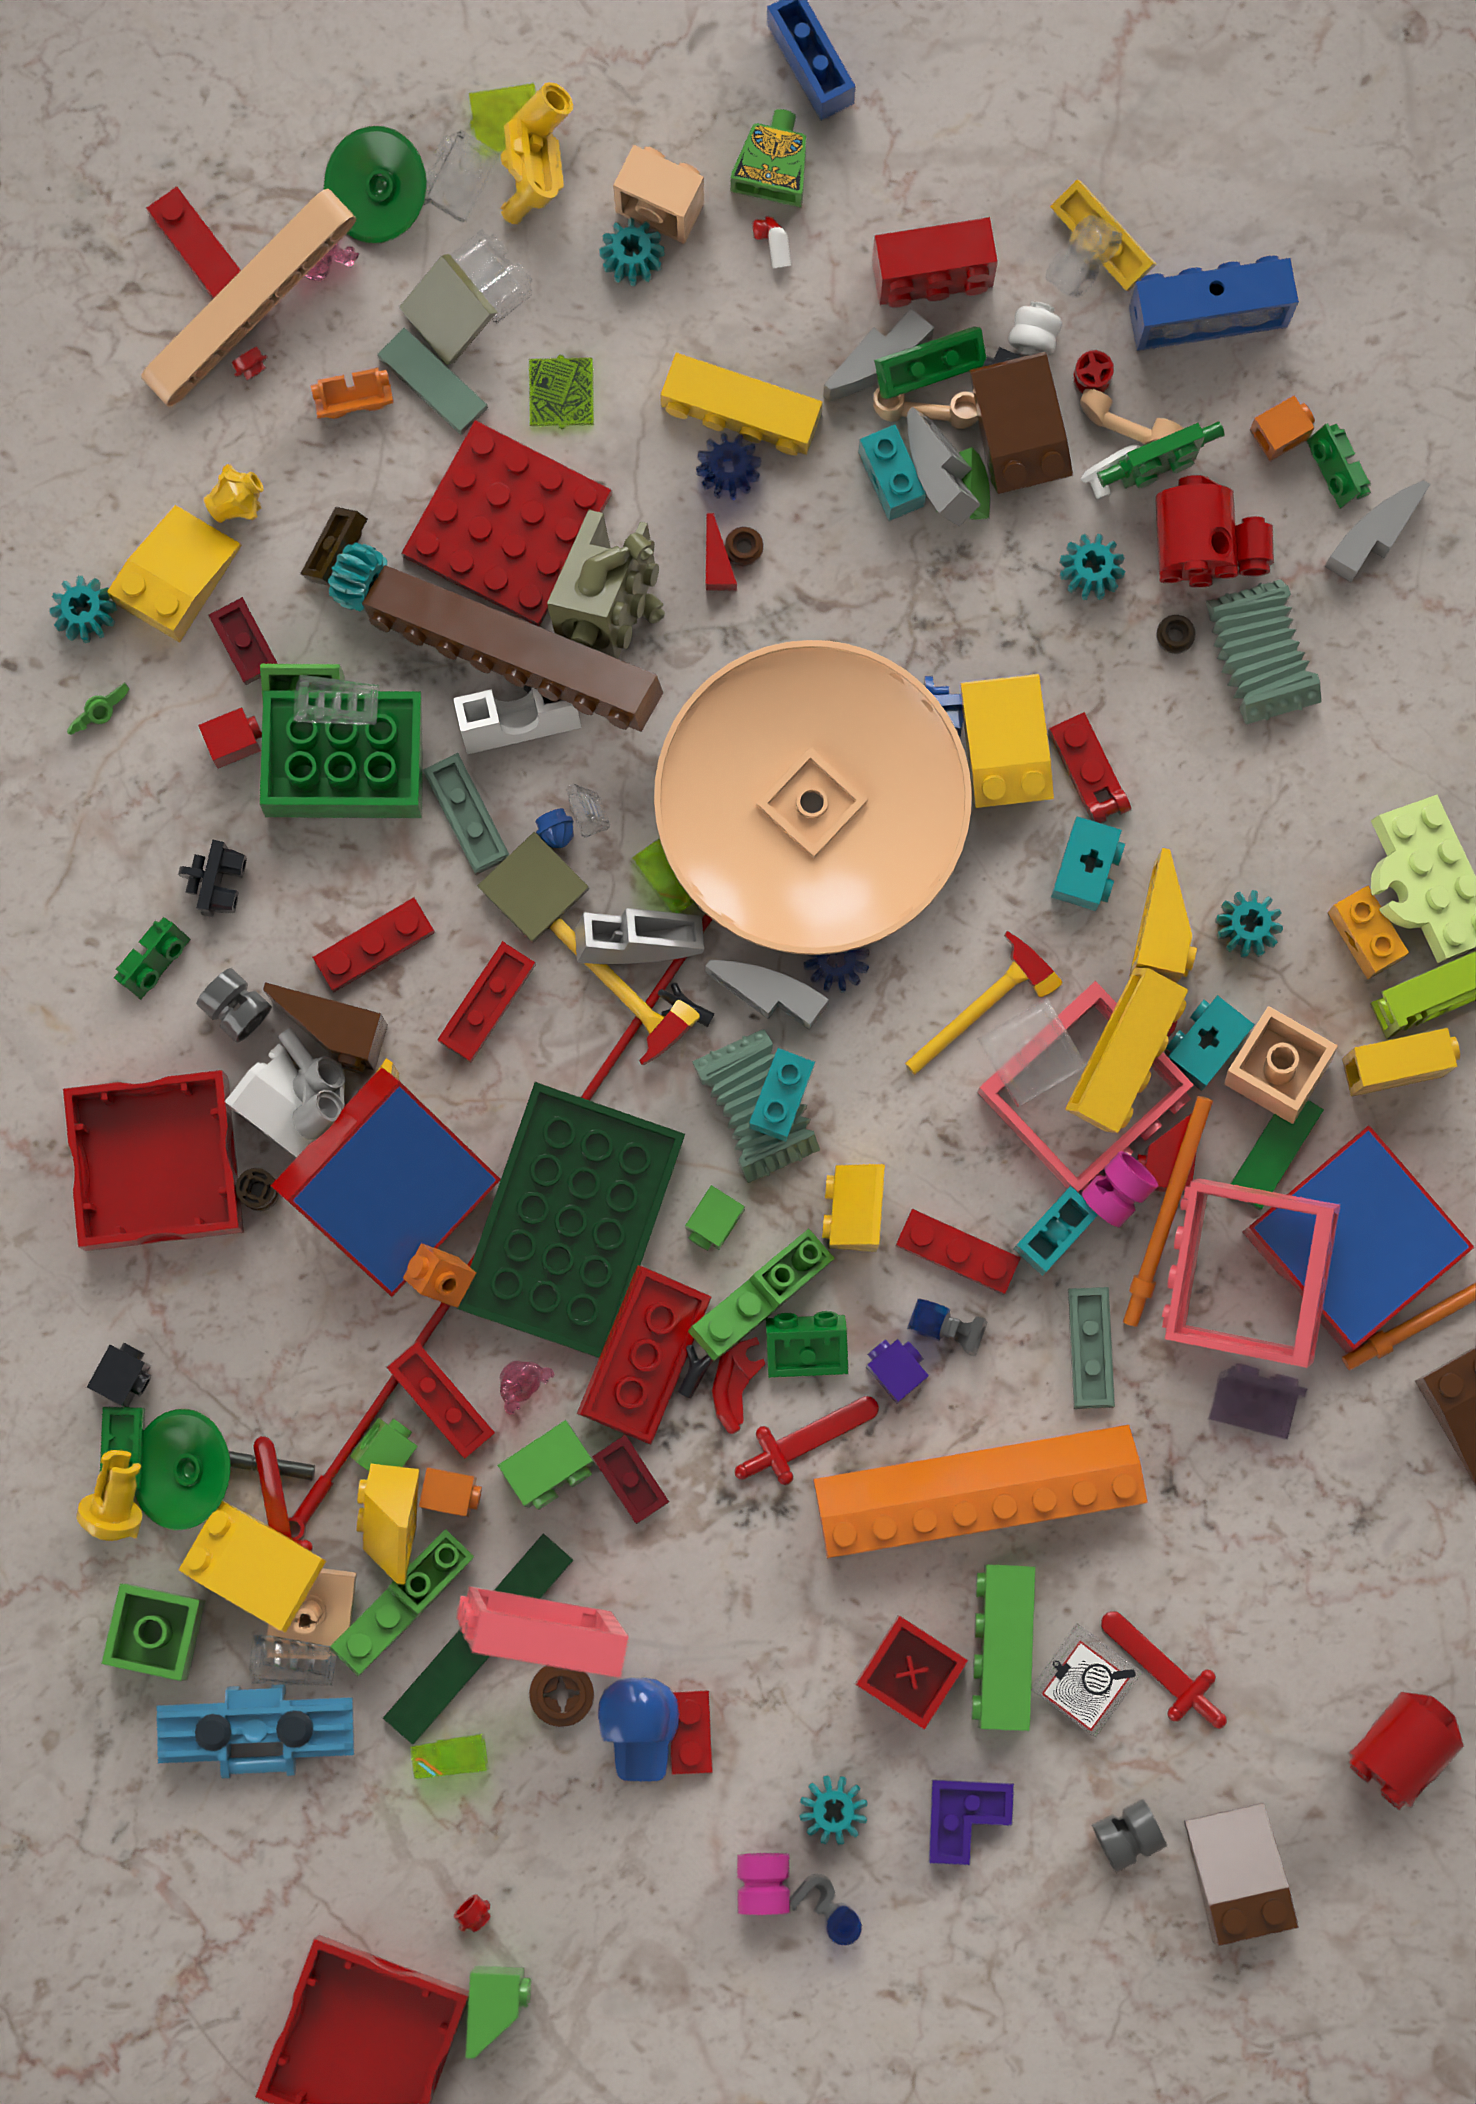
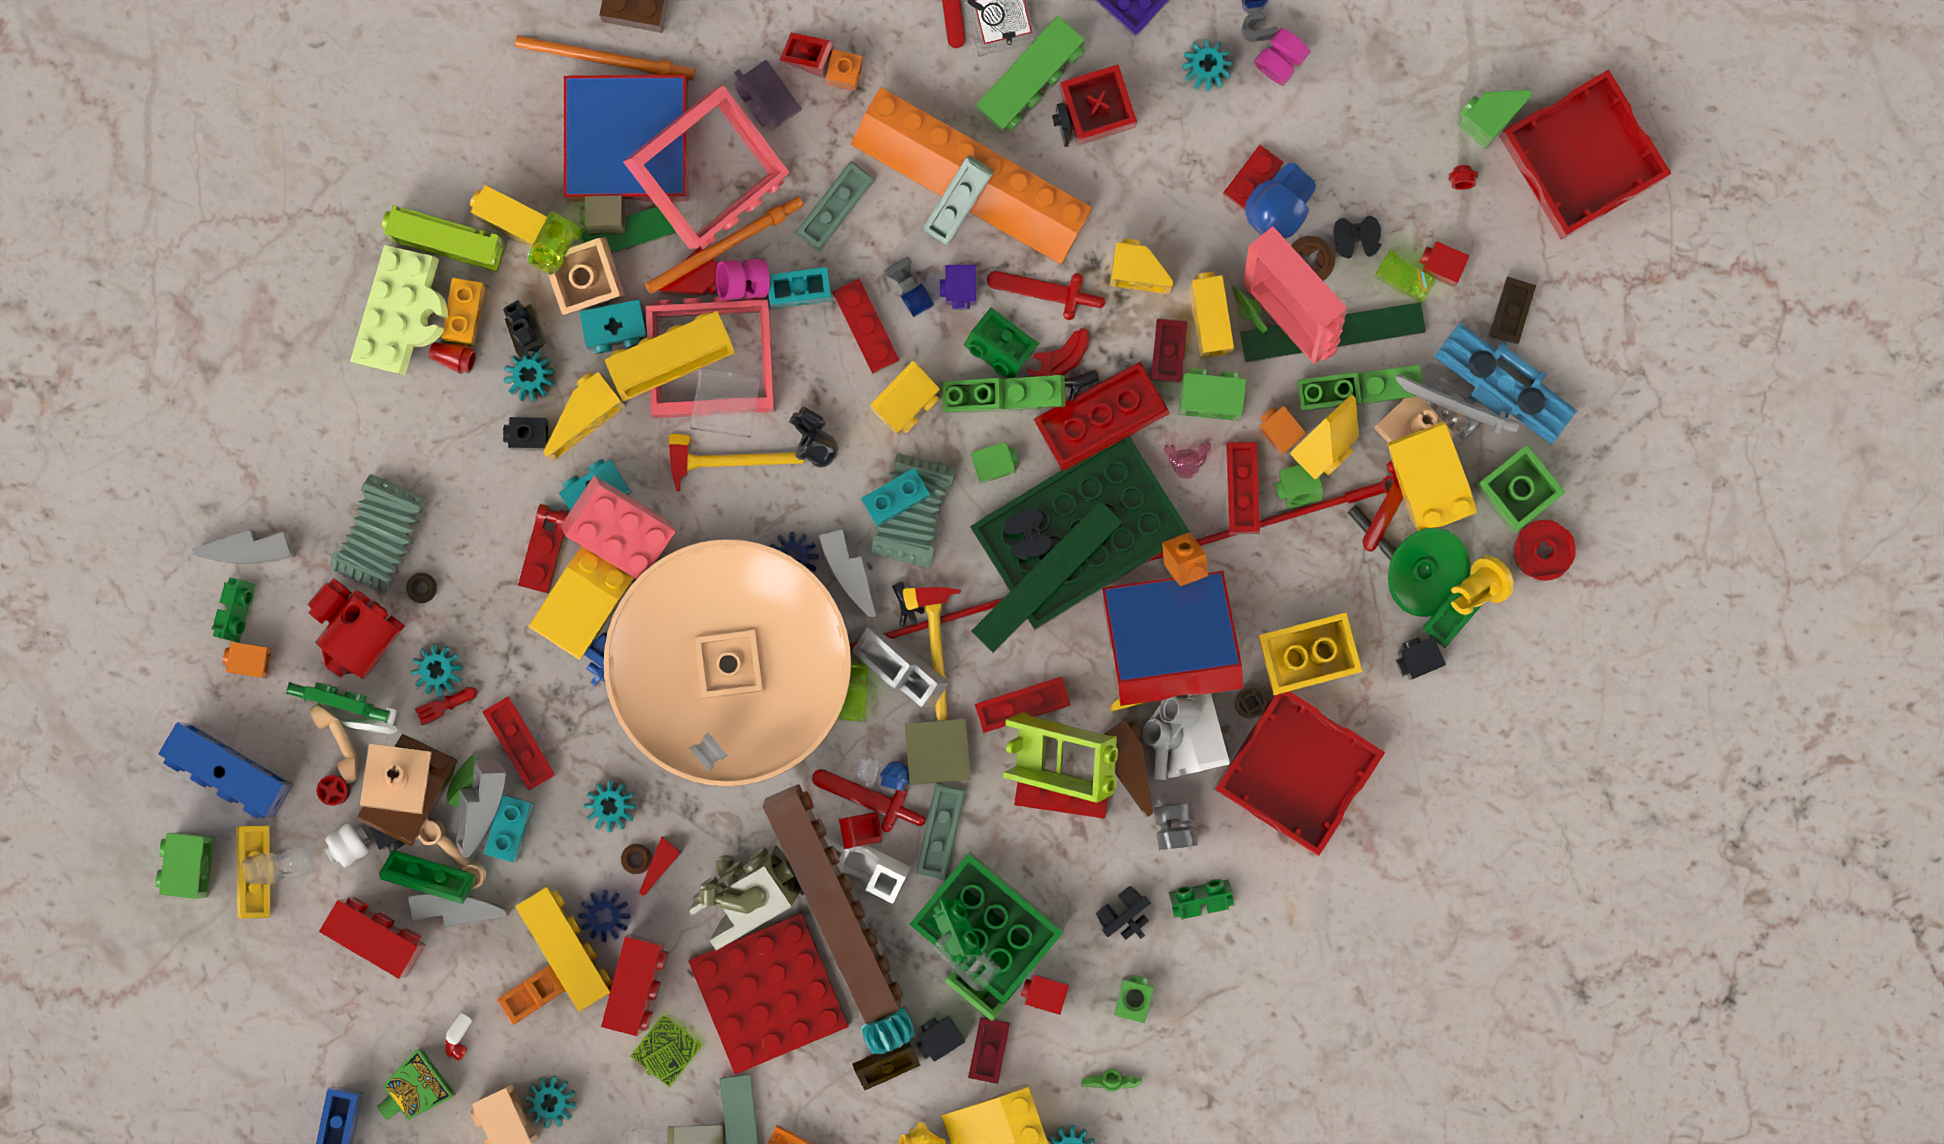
camera: 140 degrees left, 5 degrees up
none -> bright green brick [156,832,215,899]
none -> light nougat tile [360,744,432,814]
none -> red piece [415,687,478,726]
none -> red cone [429,342,477,374]
none -> red plate [482,696,556,791]
none -> orange slope [496,965,566,1026]
none -> black hips [503,300,547,358]
none -> black brick [503,417,549,451]
none -> clear neon green leg [528,211,584,275]
none -> coral brick [560,475,676,579]
none -> dark tan brick [580,195,626,235]
none -> teal gear [584,780,637,832]
none -> red brick [601,934,669,1036]
none -> light grey wheel [689,733,728,772]
none -> red slope [780,32,834,78]
none -> black piece [789,406,838,468]
none -> red sword [812,769,926,833]
none -> orange brick [825,49,863,92]
none -> red tile [838,812,883,849]
none -> black brick [916,1015,965,1062]
none -> tile [922,155,994,246]
none -> green hinge [933,900,983,965]
none -> dark green tile [971,501,1123,653]
none -> lime door [1003,712,1118,803]
none -> black piece [1004,509,1052,560]
none -> black piece [1052,103,1071,147]
none -> yellow slope [1109,238,1173,294]
none -> bright green brick [1114,975,1154,1023]
none -> yellow brick [1189,272,1234,359]
none -> bright green piece [1232,285,1269,333]
none -> yellow slope [1258,612,1363,695]
none -> black piece [1333,216,1382,259]
none -> light grey sword [1396,374,1519,434]
none -> red brick [1419,241,1470,287]
none -> dark brown plate [1488,276,1536,345]
none -> red plate [1513,520,1576,581]

